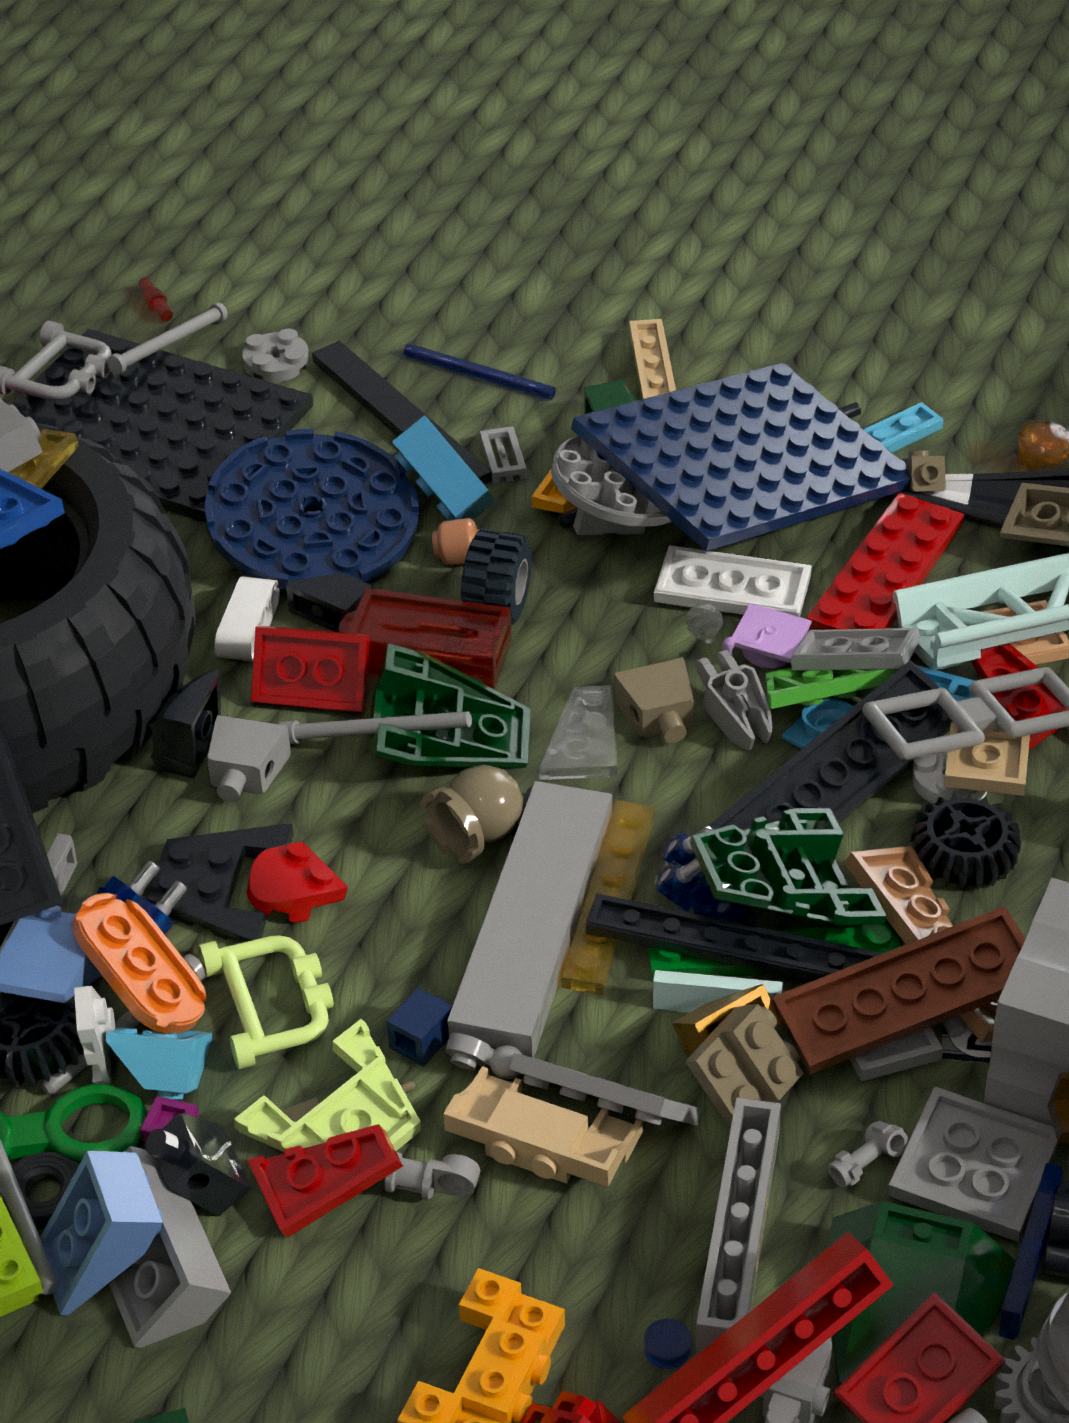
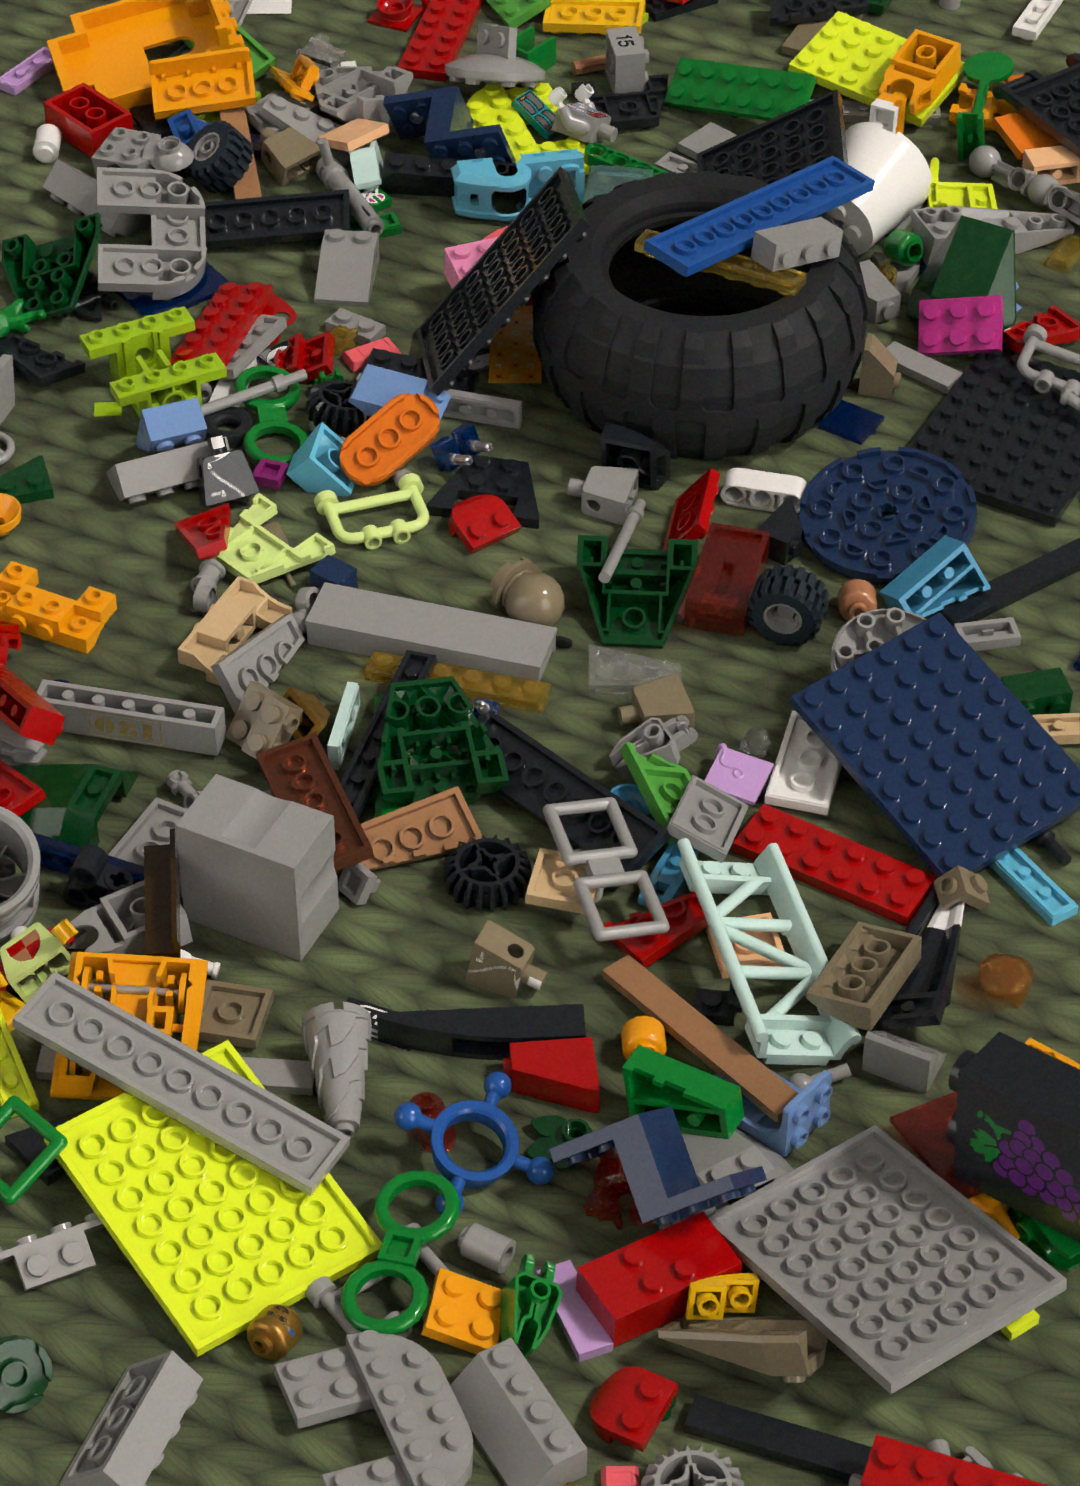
camera: 90 degrees right, 0 degrees up
white wing [74,986,115,1084] -> none

